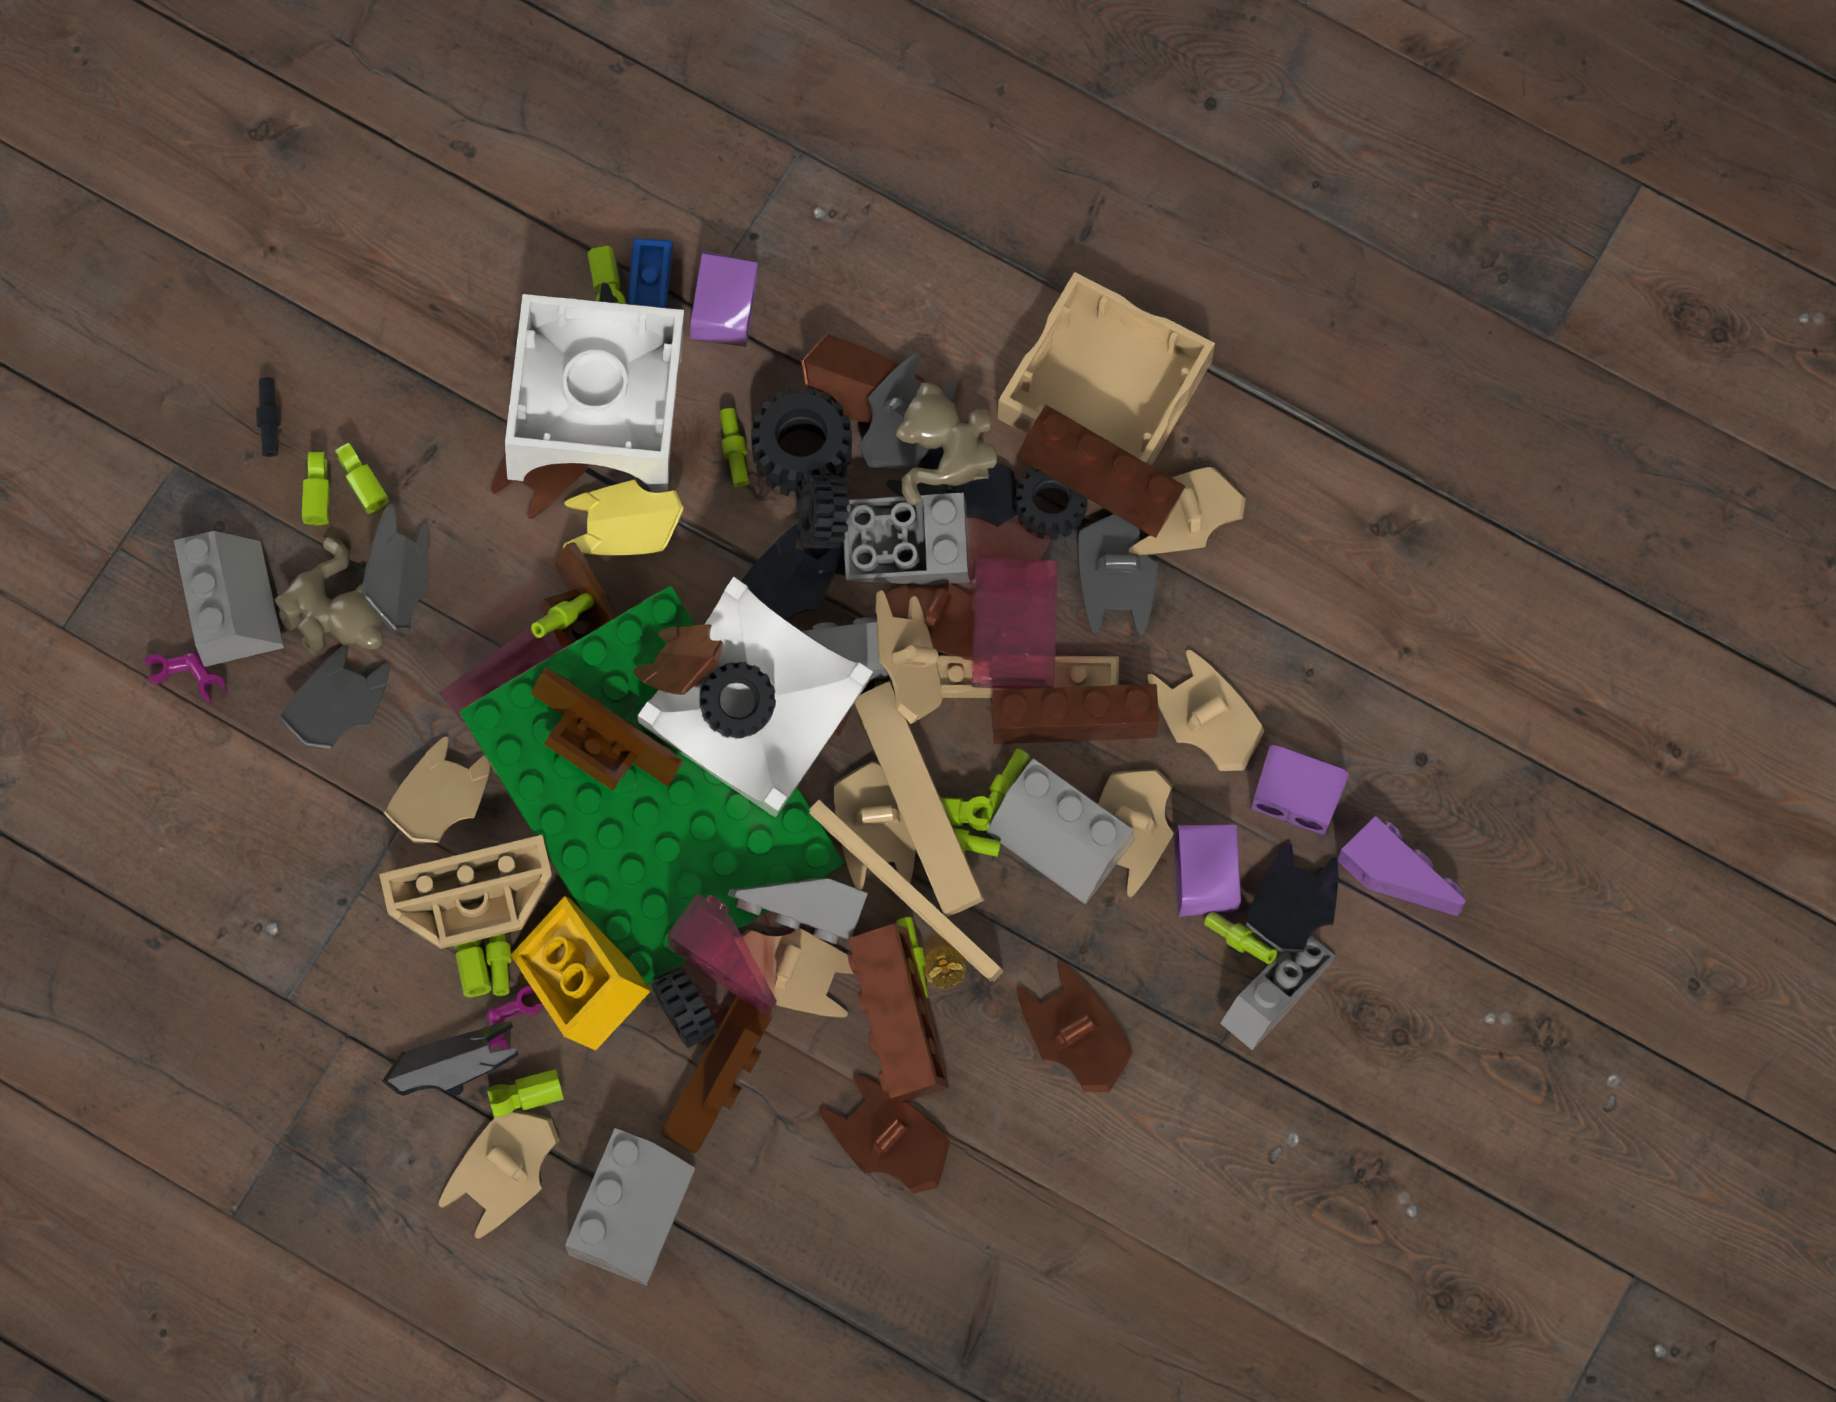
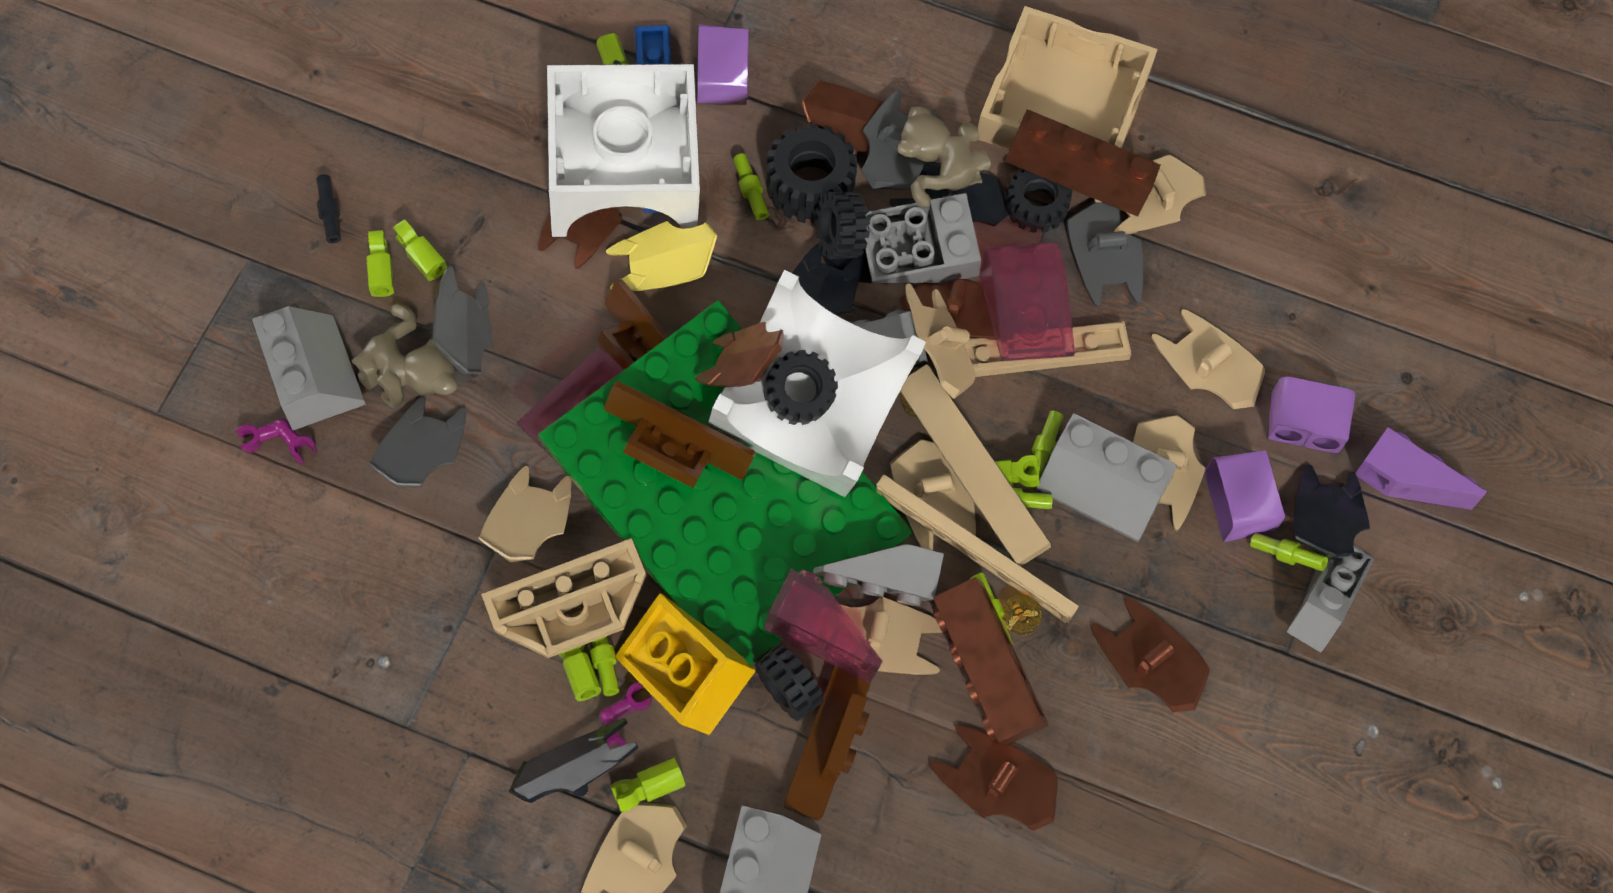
camera: 10 degrees left, 5 degrees down
lime bar [531,593,594,638] -> none
copper brick [992,684,1159,744] -> none

